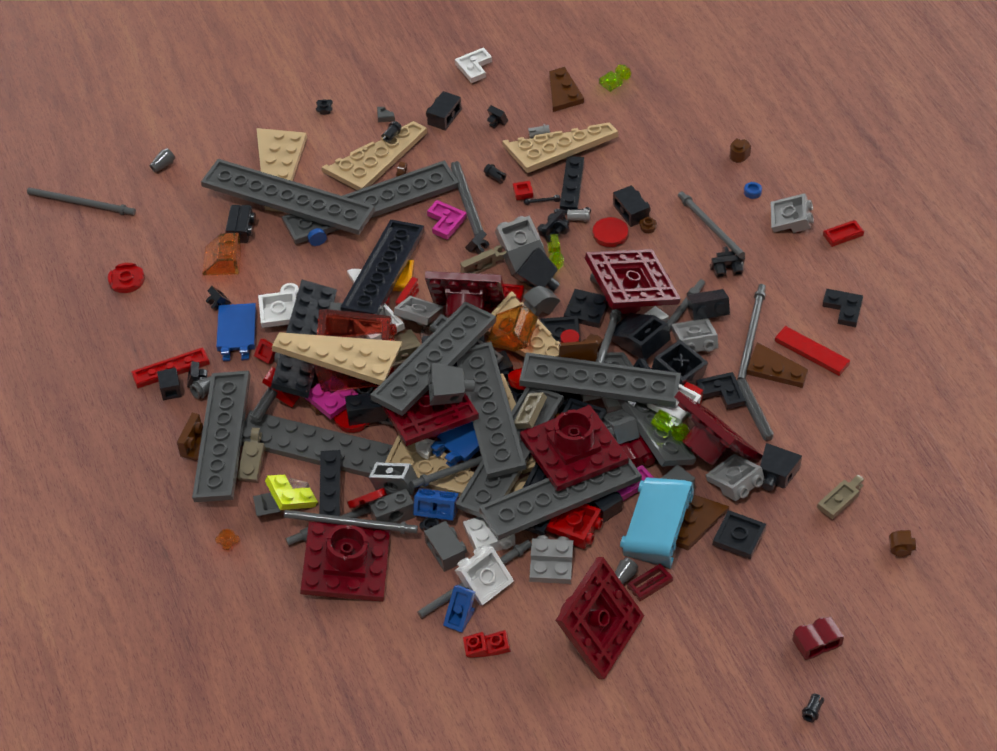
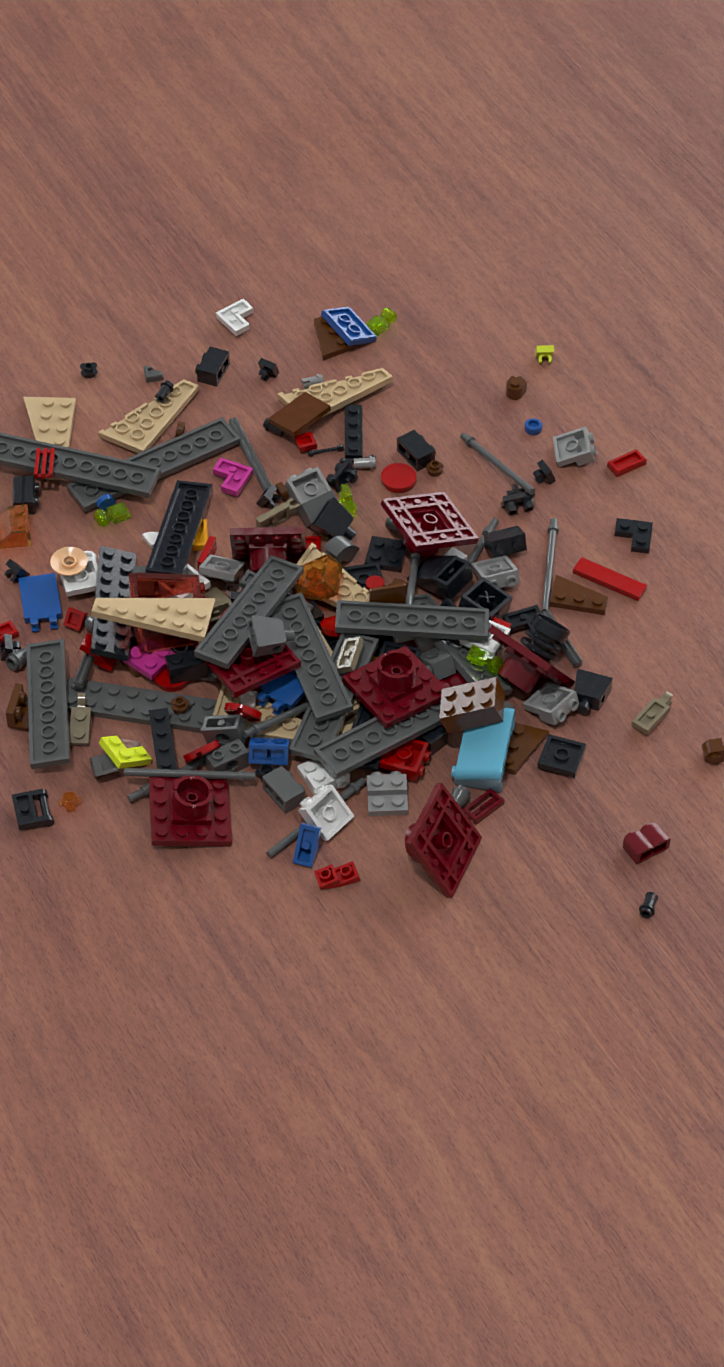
camera: 10 degrees left, 0 degrees up
none -> black plate [12,789,54,830]
none -> red tile [34,448,55,478]
none -> light nougat dish [50,547,88,576]
none -> clear neon green plate [94,502,131,527]
none -> reddish brown plate [170,696,189,714]
none -> red tile [224,702,262,722]
none -> reddish brown tile [268,392,331,437]
none -> reddish brown tile [275,482,289,500]
none -> blue tile [321,307,377,346]
none -> reddish brown brick [439,677,505,733]
none -> black wheel [520,613,571,660]
none -> black tile [533,459,556,484]
none -> neon yellow tile [535,345,554,364]

